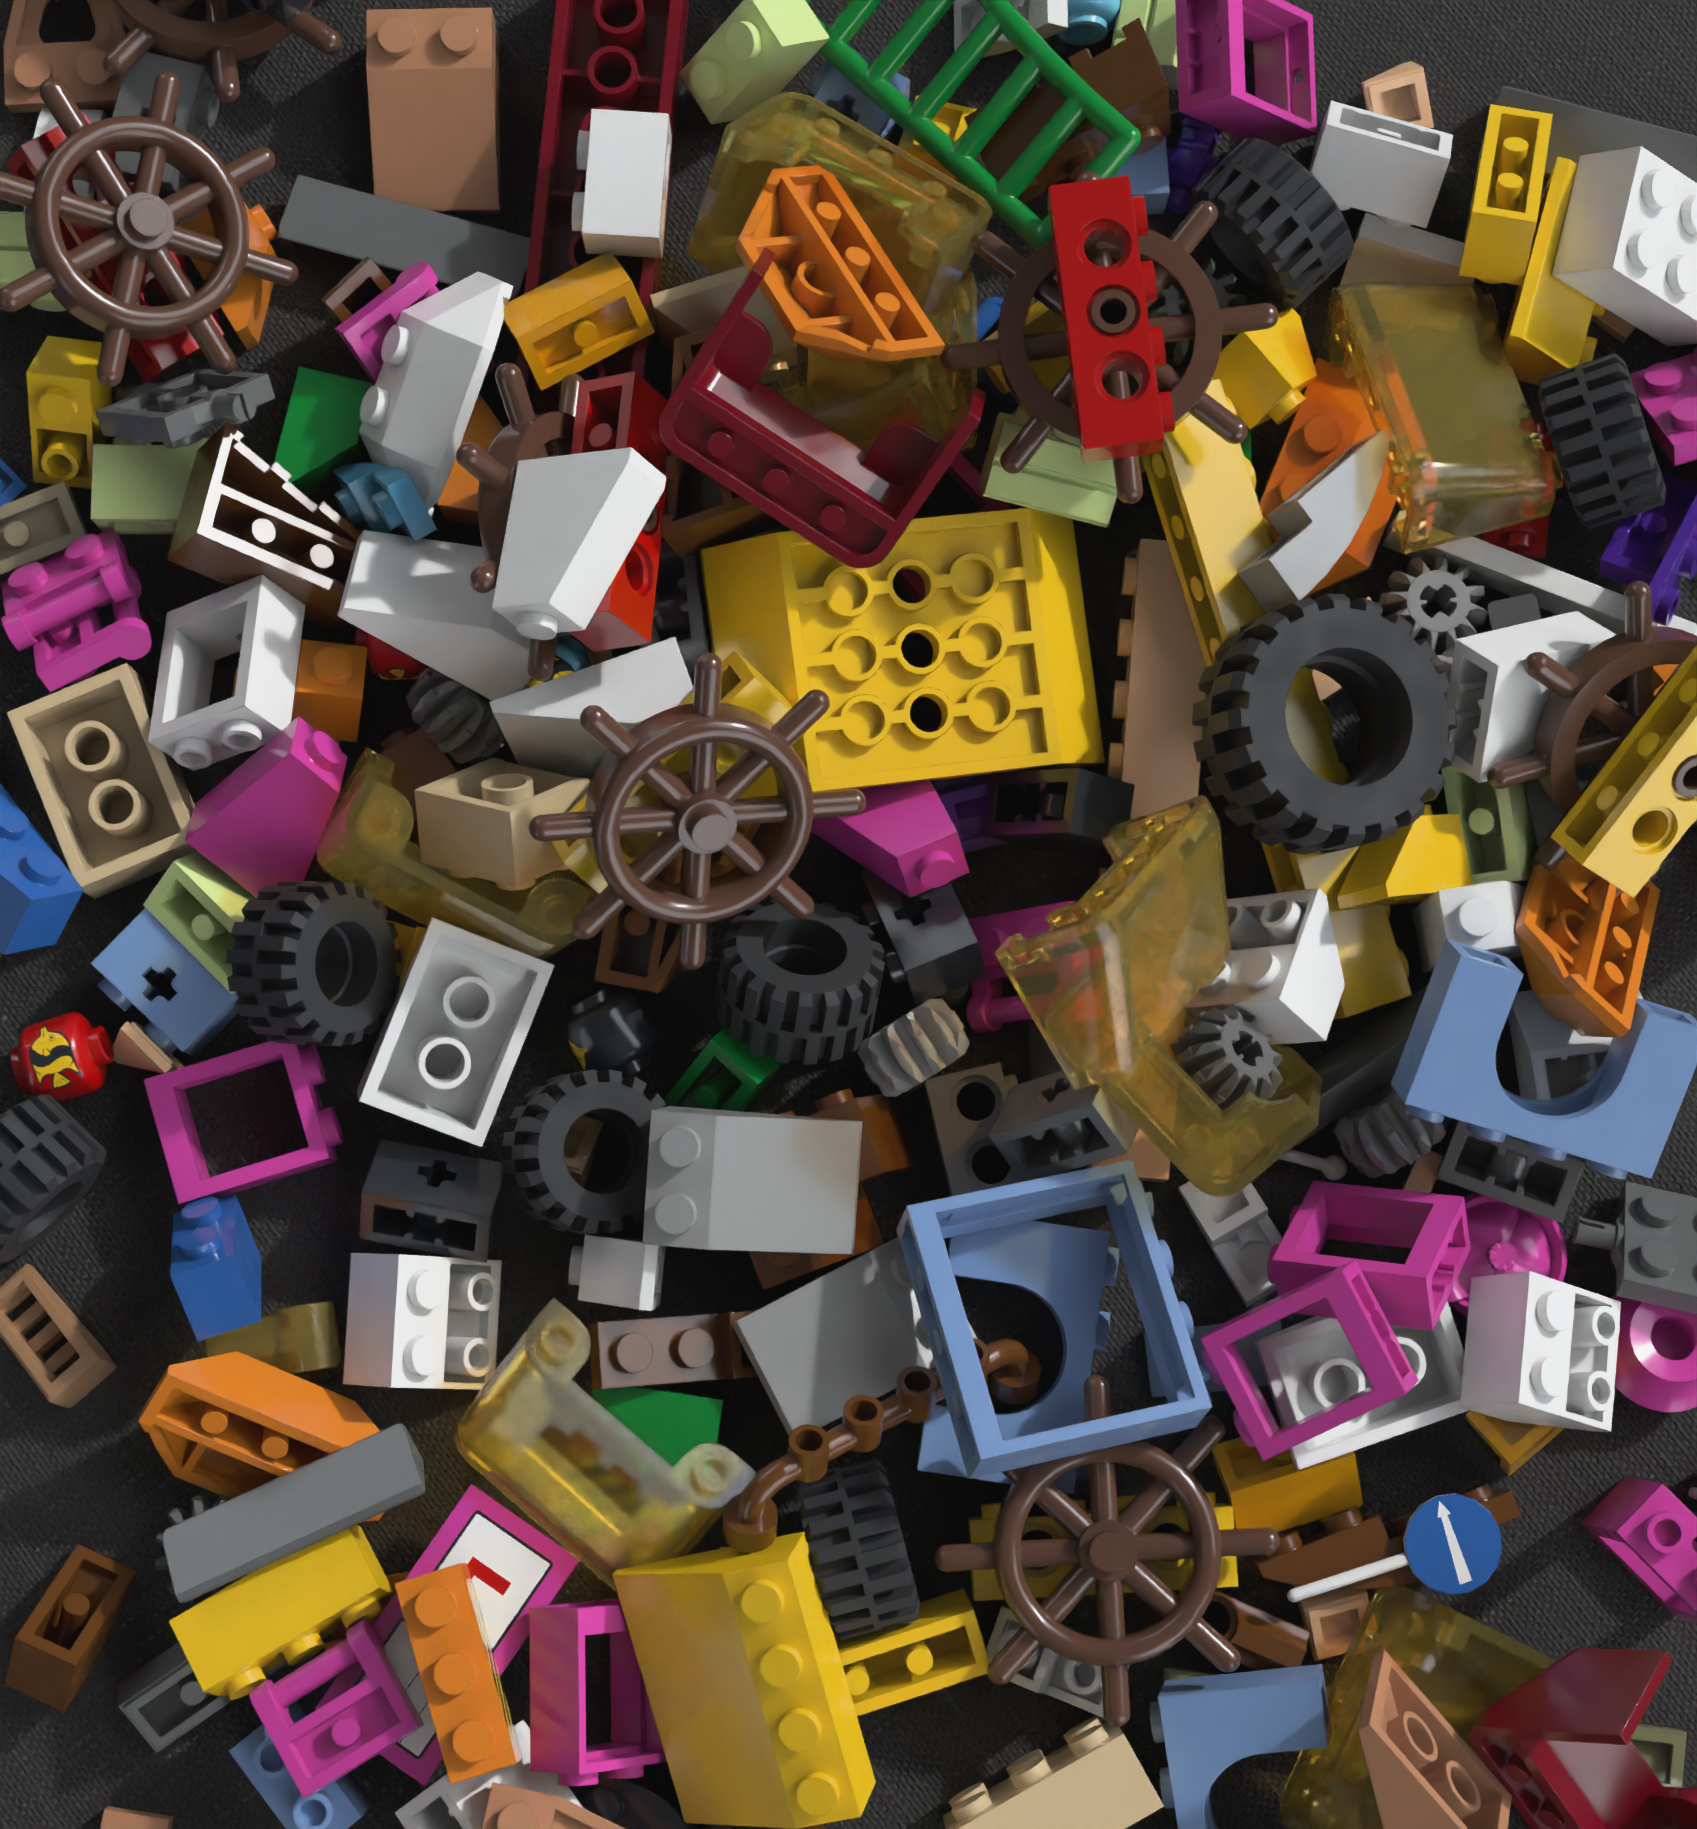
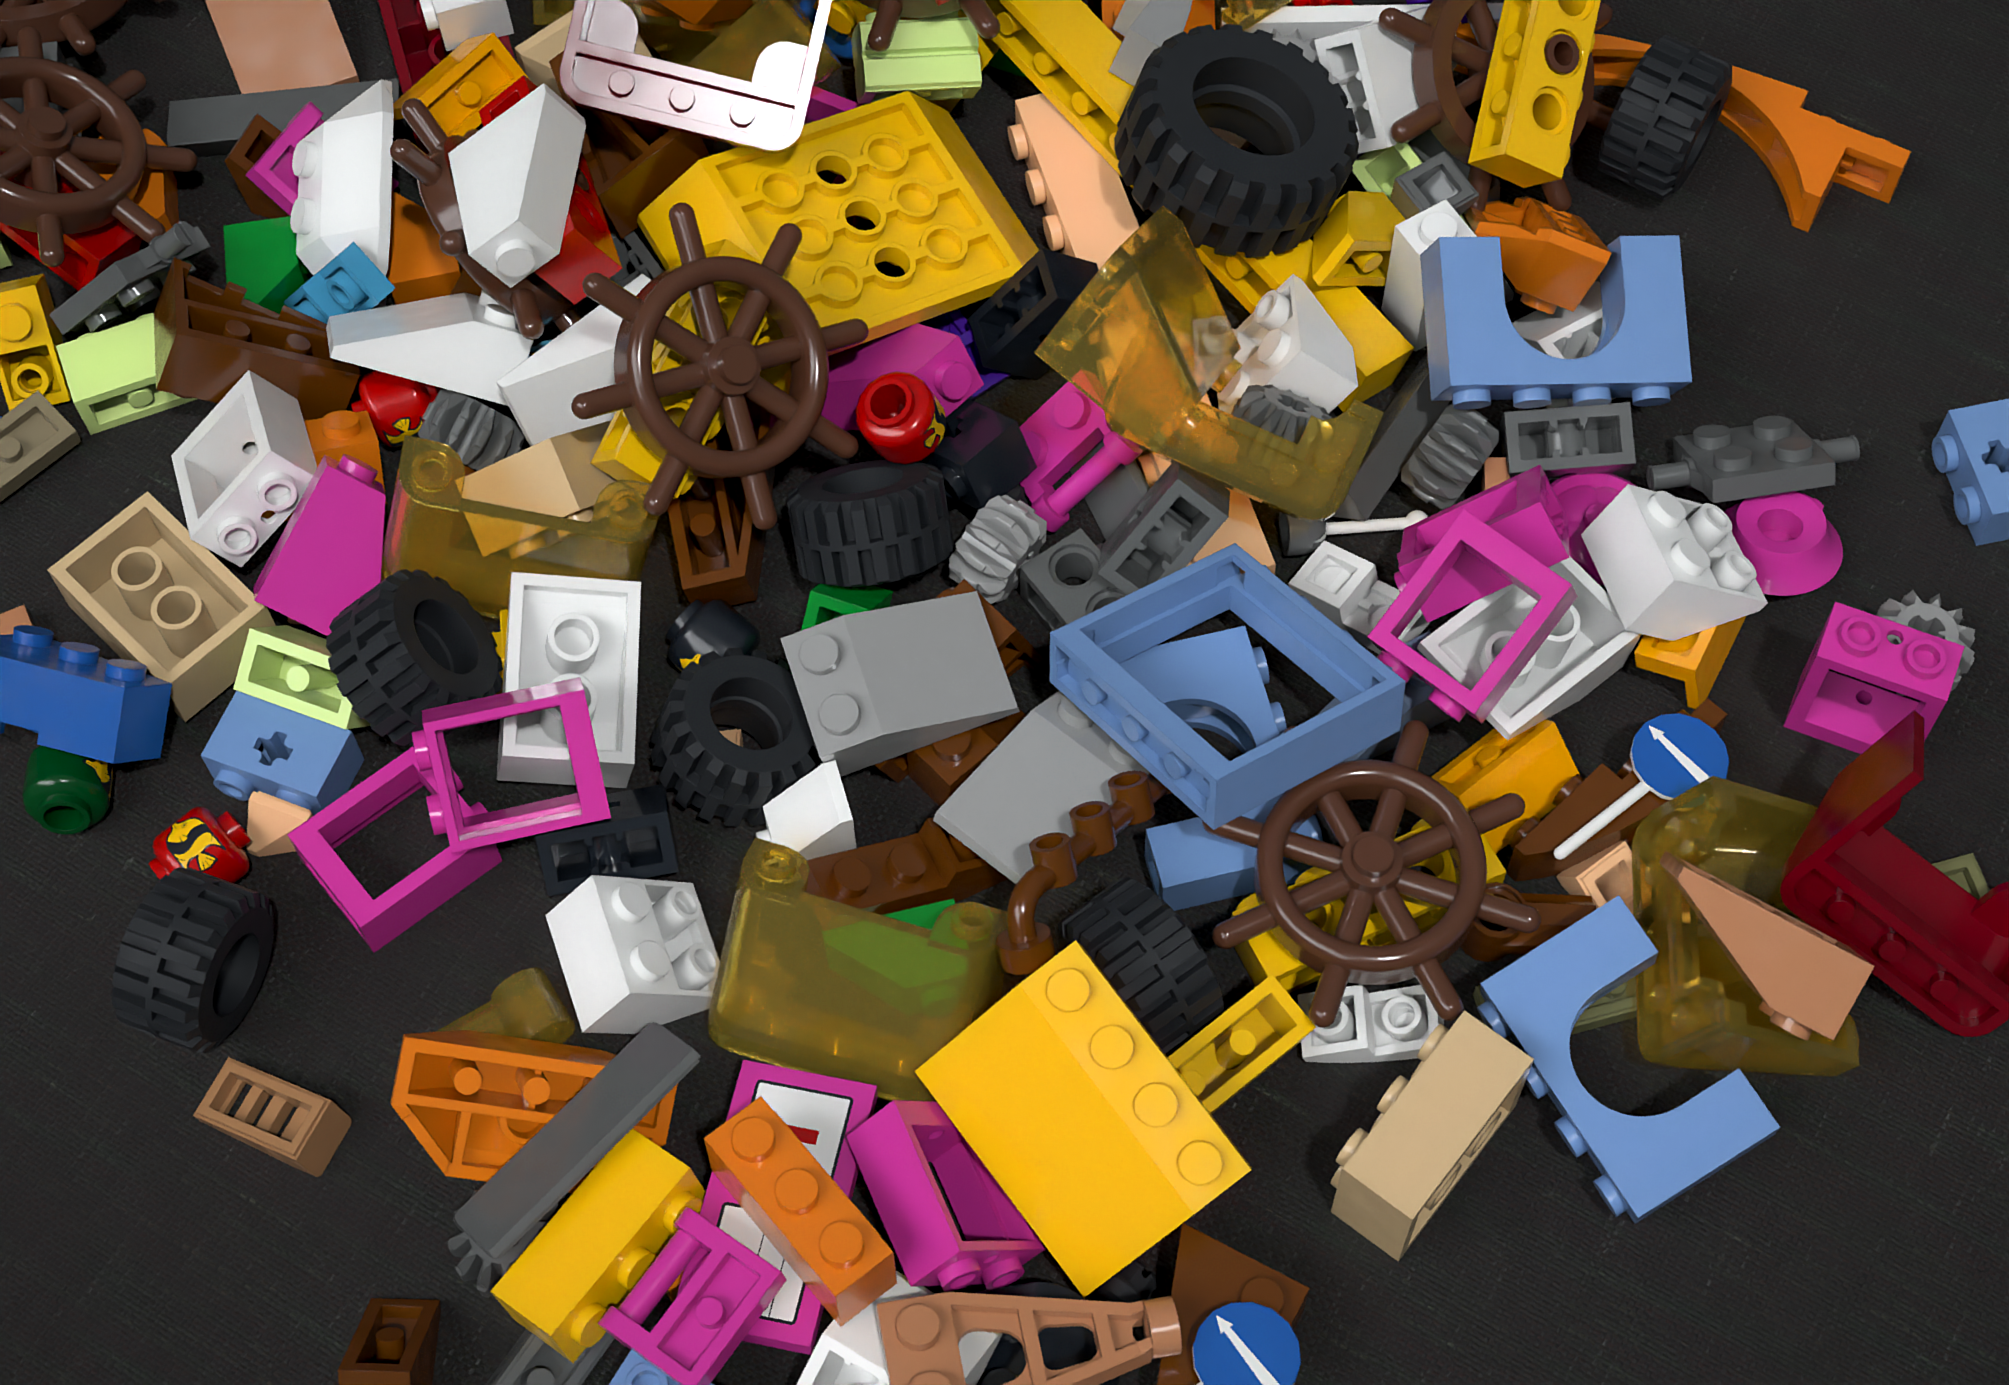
camera: 20 degrees left, 20 degrees down
dark pink plate [1,527,135,651] -> none
dark pink plate [33,566,152,692] -> none
blue brick [170,1194,262,1342] -> none
none -> dark pink window [412,677,611,853]
none -> red head [855,371,947,464]
none -> dark grey slope [1391,151,1479,220]

